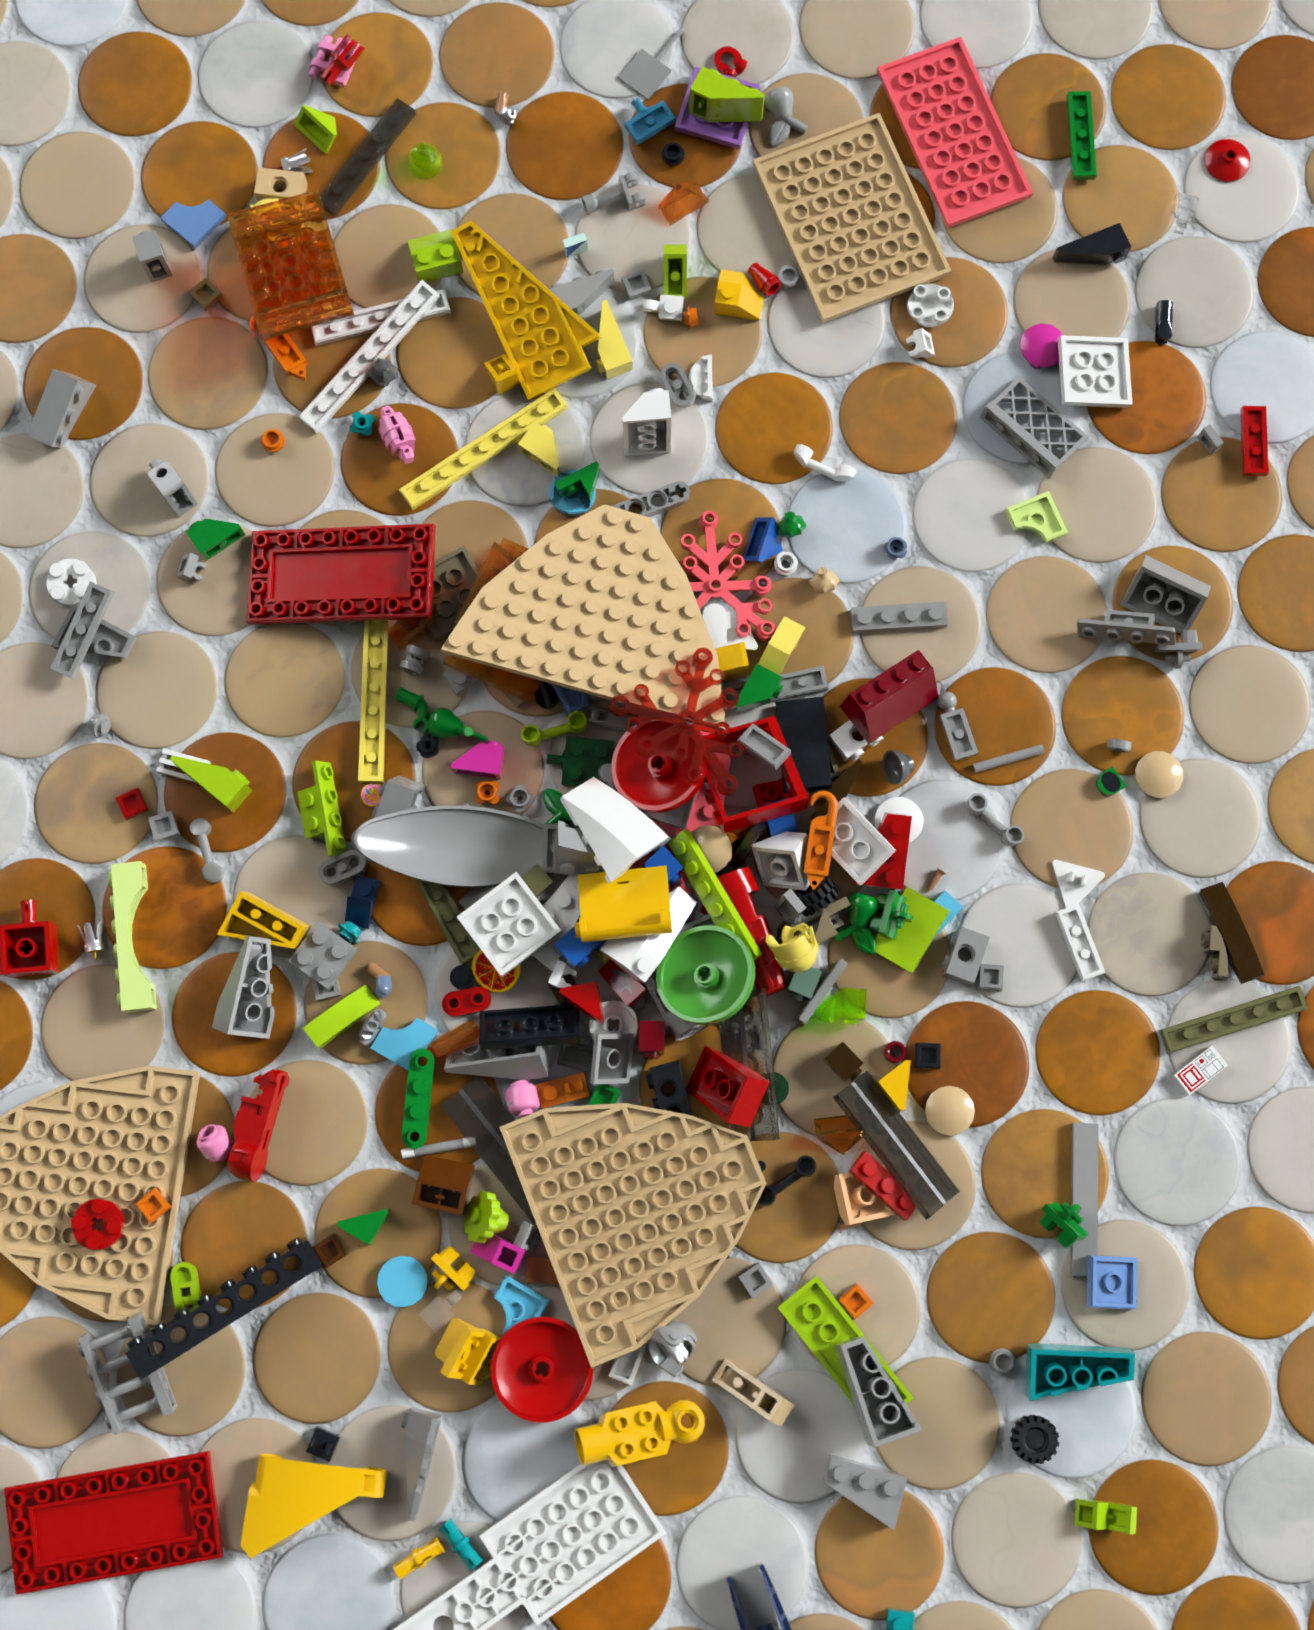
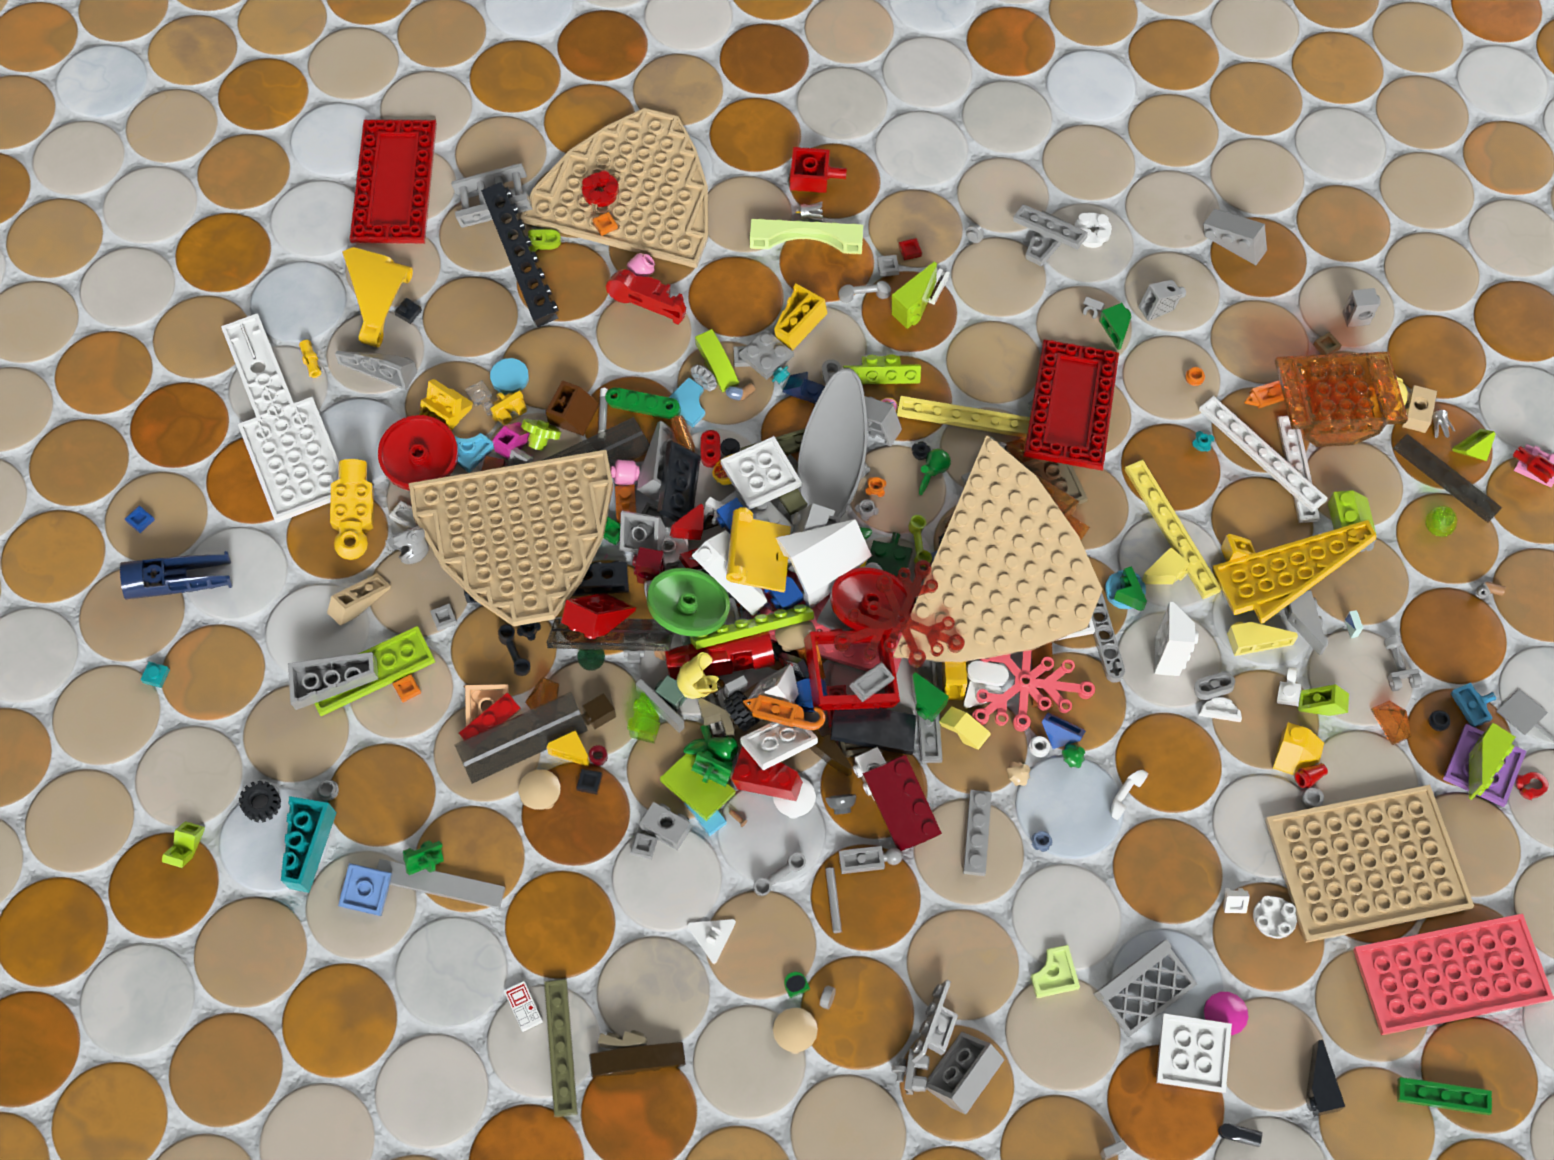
camera: 100 degrees right, 15 degrees down
medium blue tile [160,199,227,249] -> none
light grey wedge [212,935,275,1039] -> none
reddish brown tile [312,1233,348,1269] -> none
green slope [337,1209,390,1245] -> none
dark grey piece [369,358,396,386] -> none
bright pink piece [378,406,416,464] -> none
green piece [395,687,430,735] -> none
teal pin [438,1518,483,1571] -> none
dark pink slope [451,741,505,779] -> none
light grey tile [622,269,651,300] -> none
orange plate [683,306,699,329] -> none
light grey piece [764,86,808,147] -> none
light grey wedge [823,1454,907,1531] -> none
white tile [1055,904,1106,982] -> none

